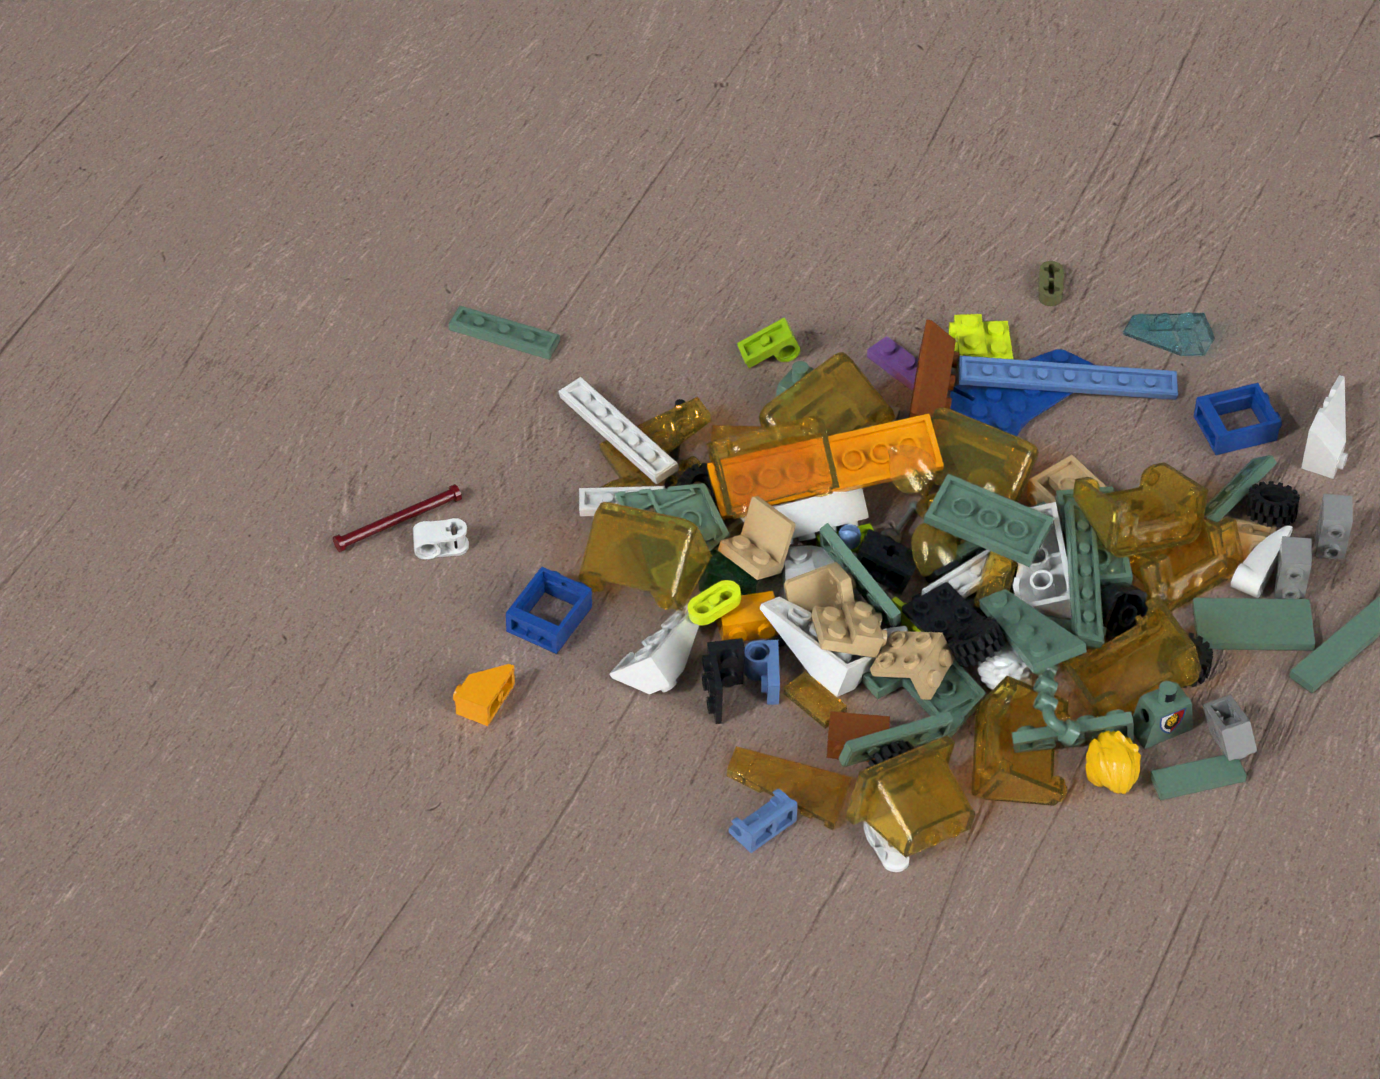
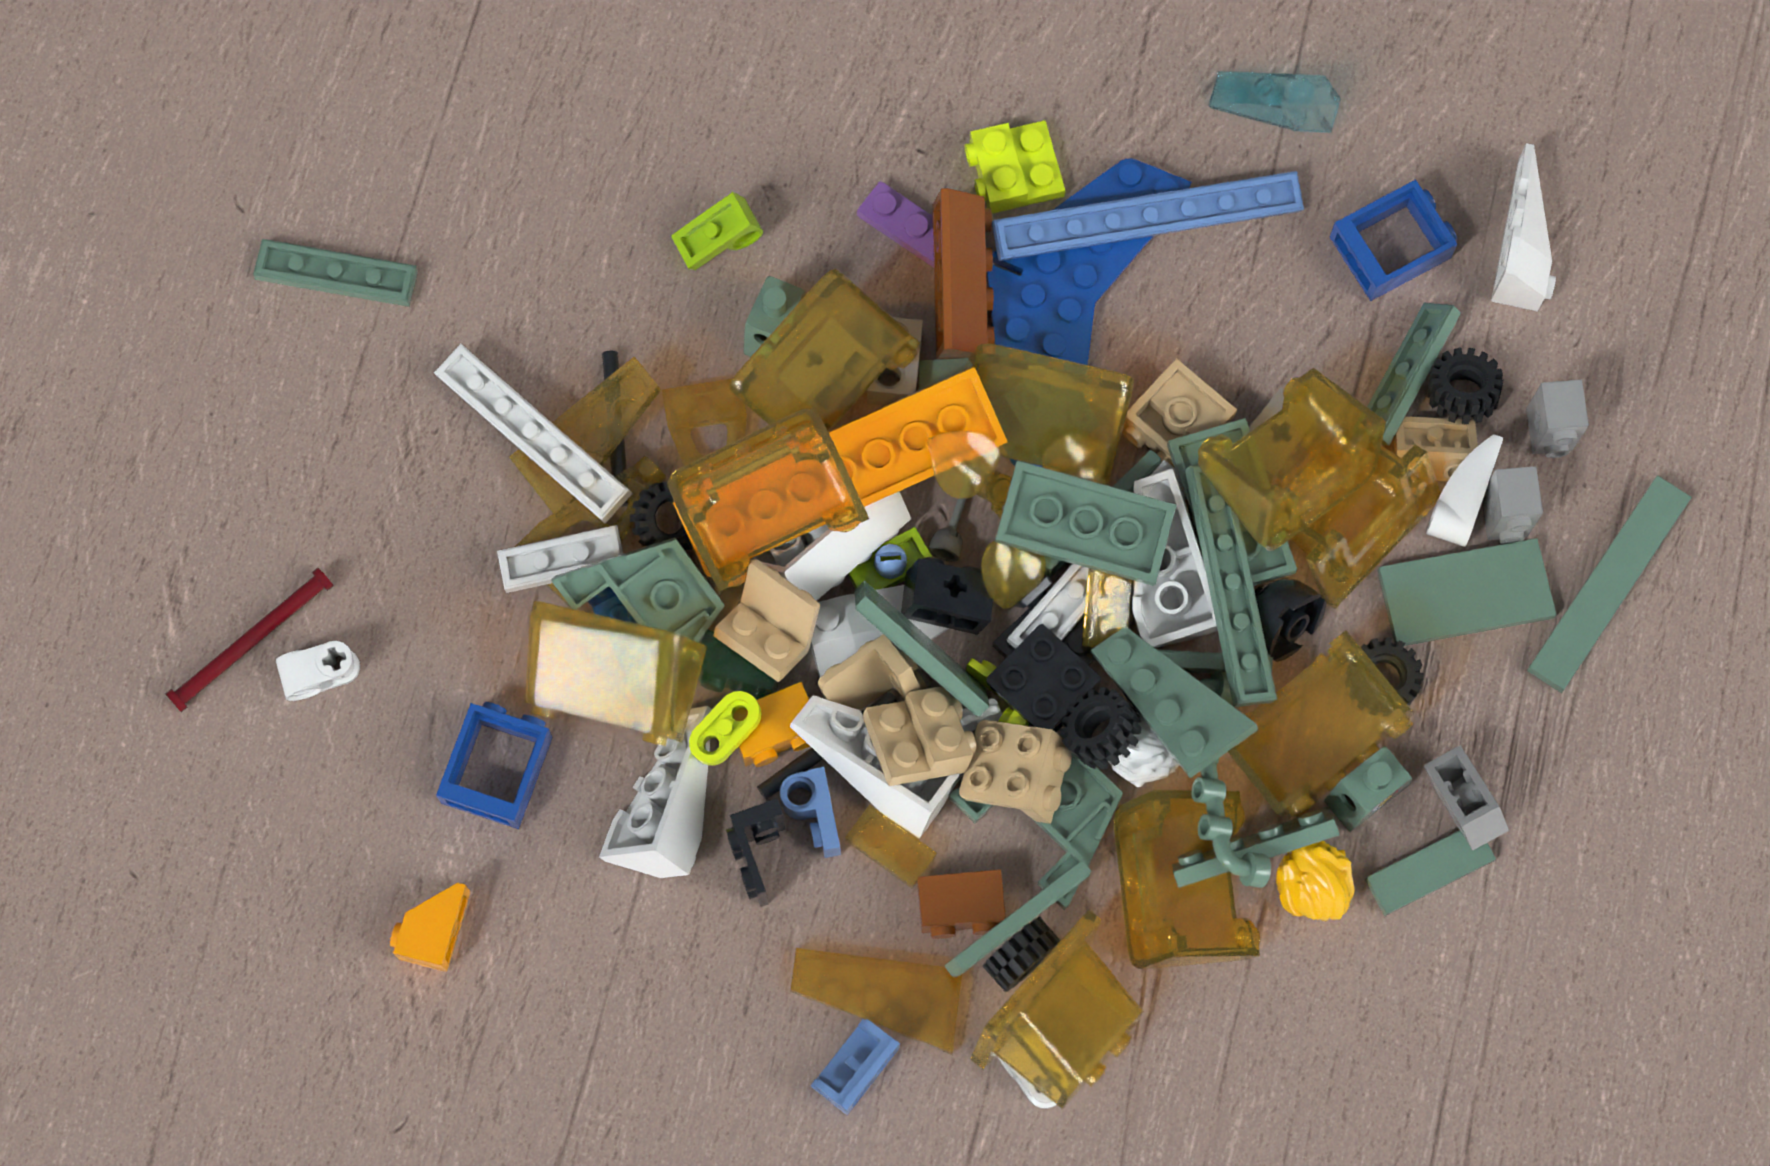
camera: 10 degrees left, 25 degrees up
olive beam [1038,261,1064,307] -> none

